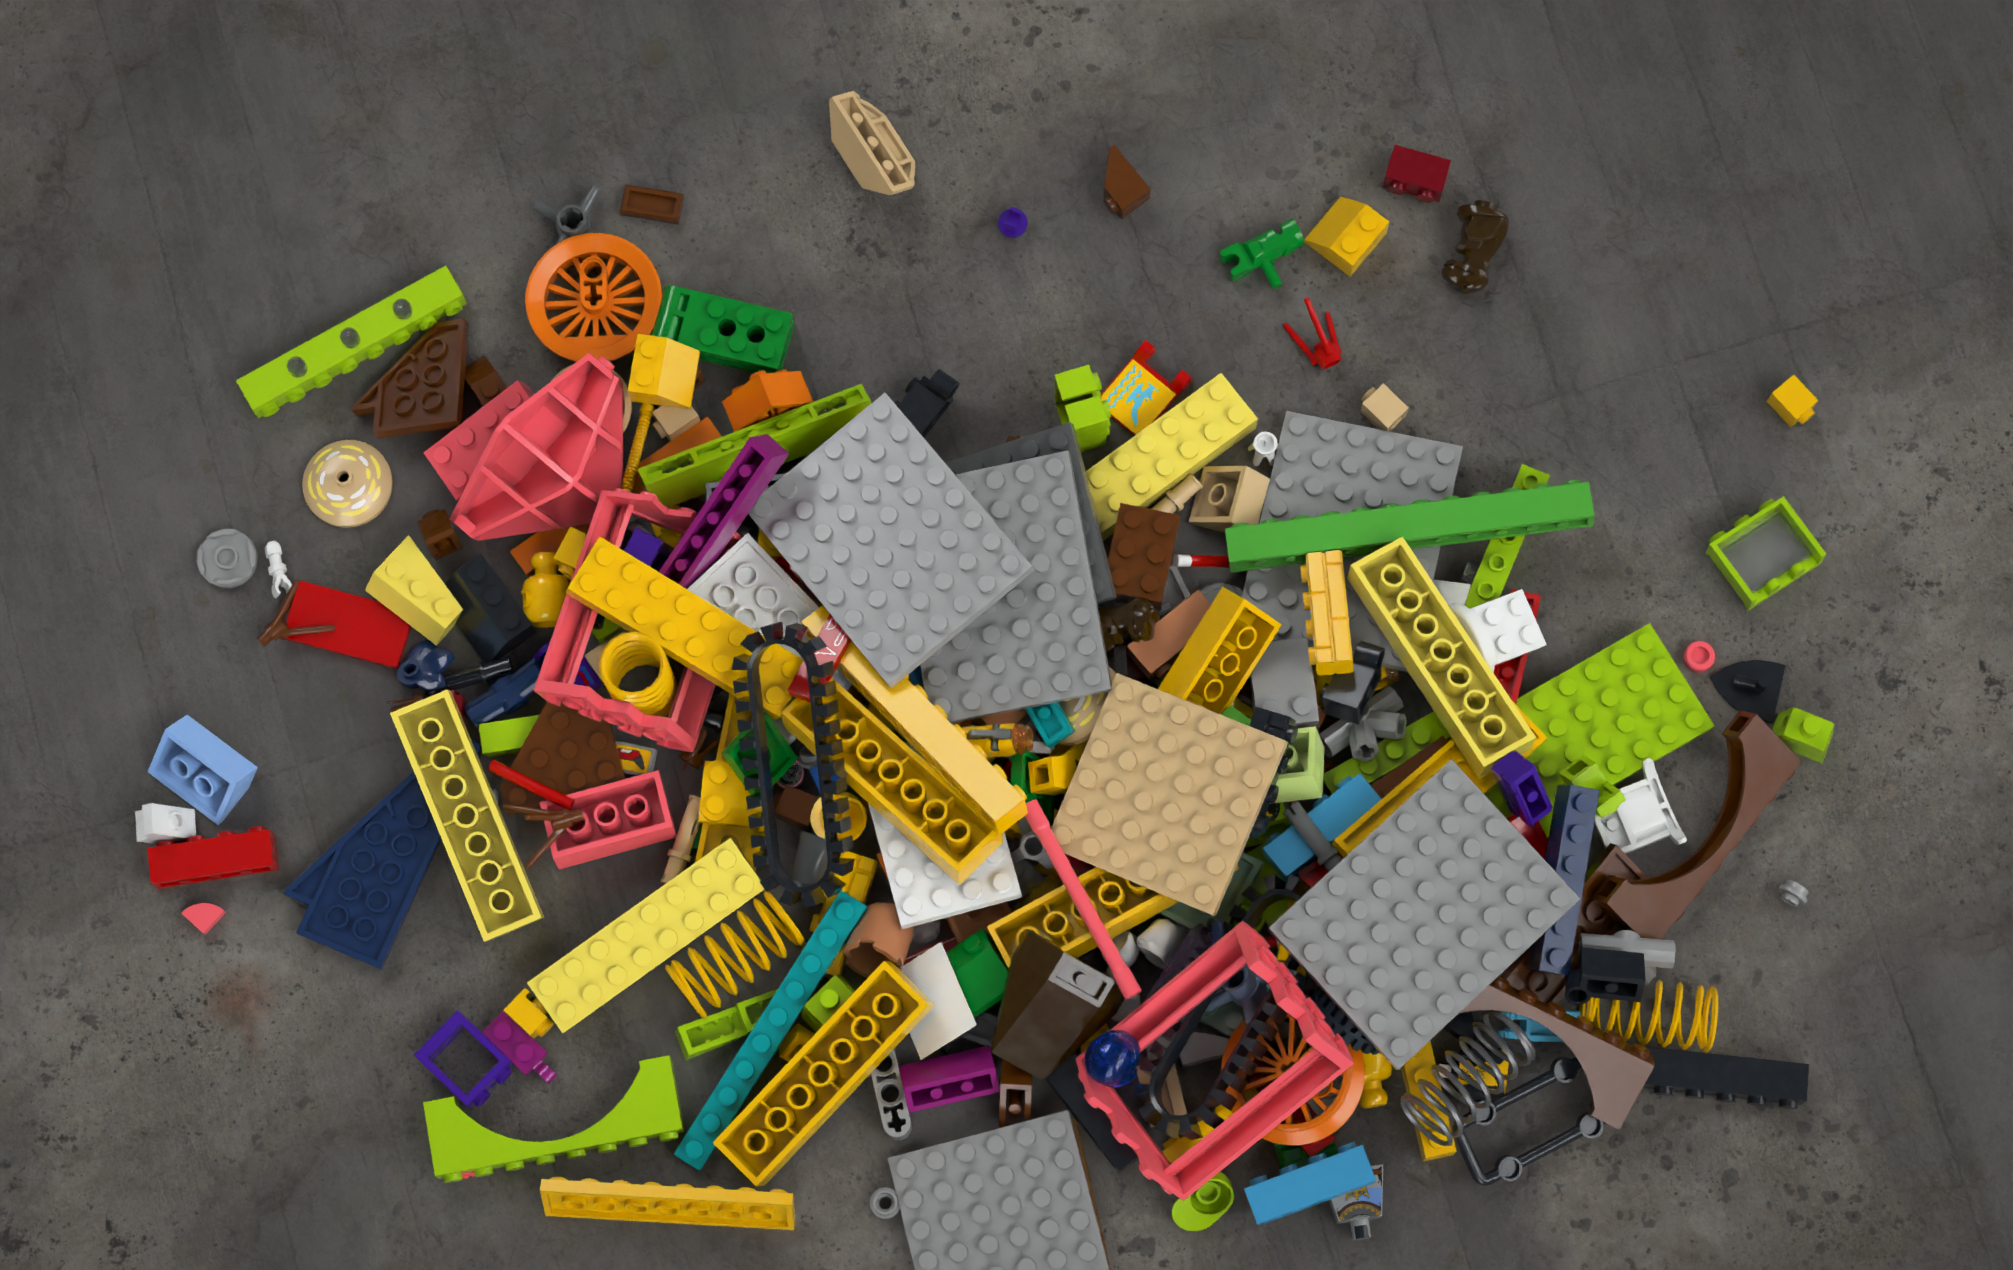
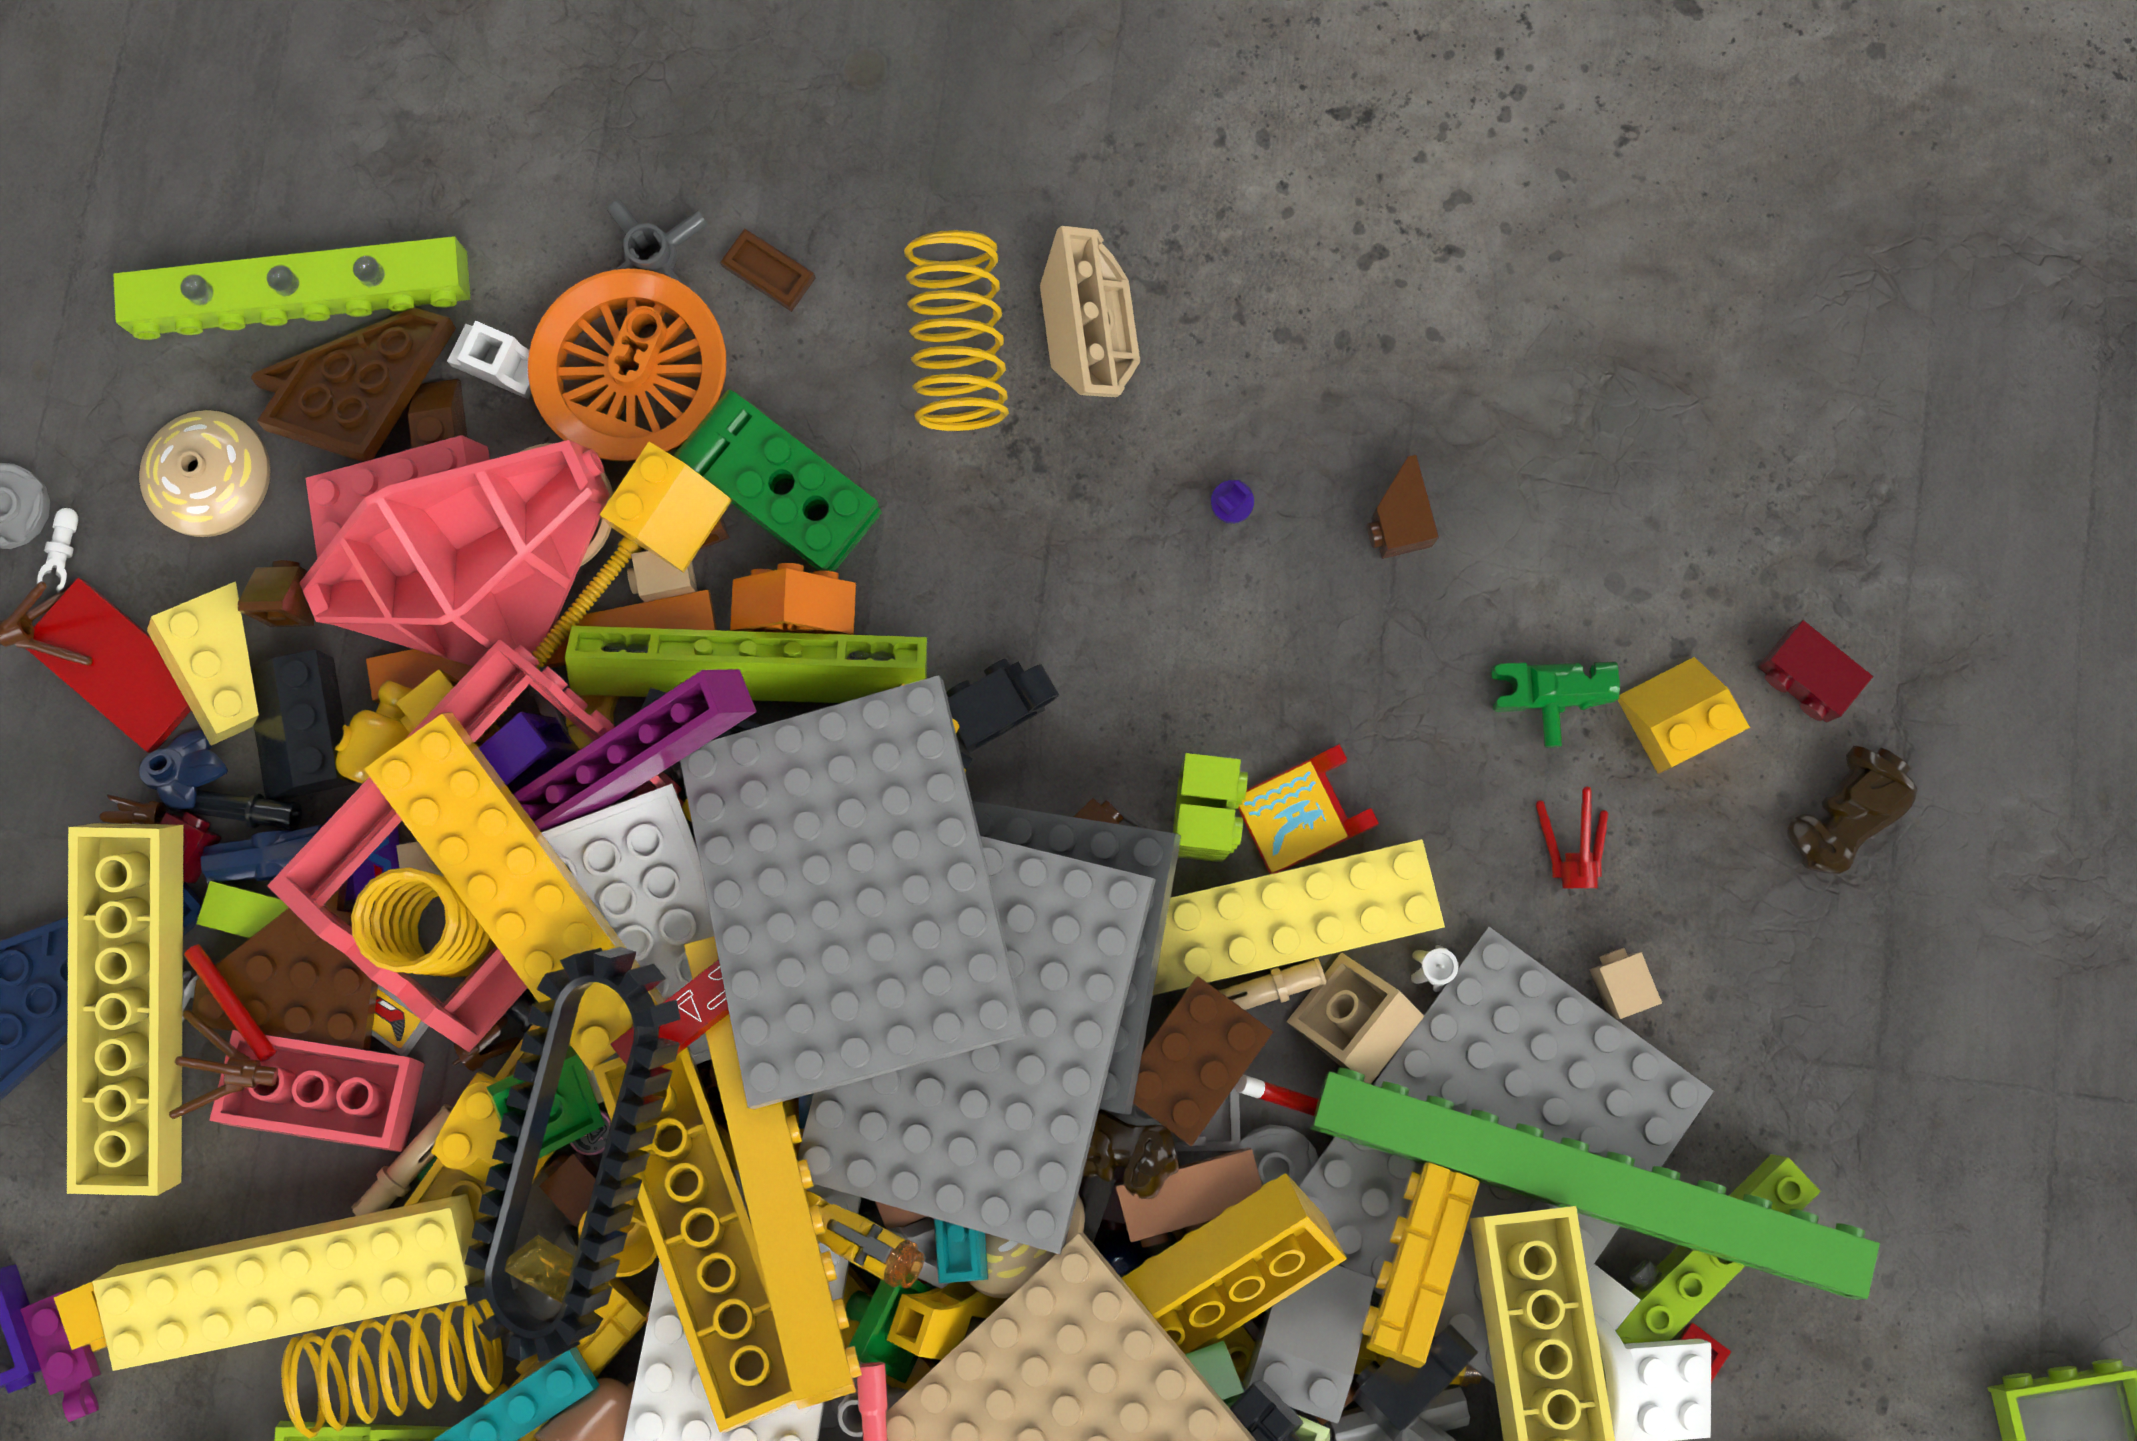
camera: 25 degrees right, 5 degrees up
none -> white brick [447,321,531,399]
none -> clear yellow plate [505,1235,610,1303]
none -> yellow piece [904,230,1009,431]

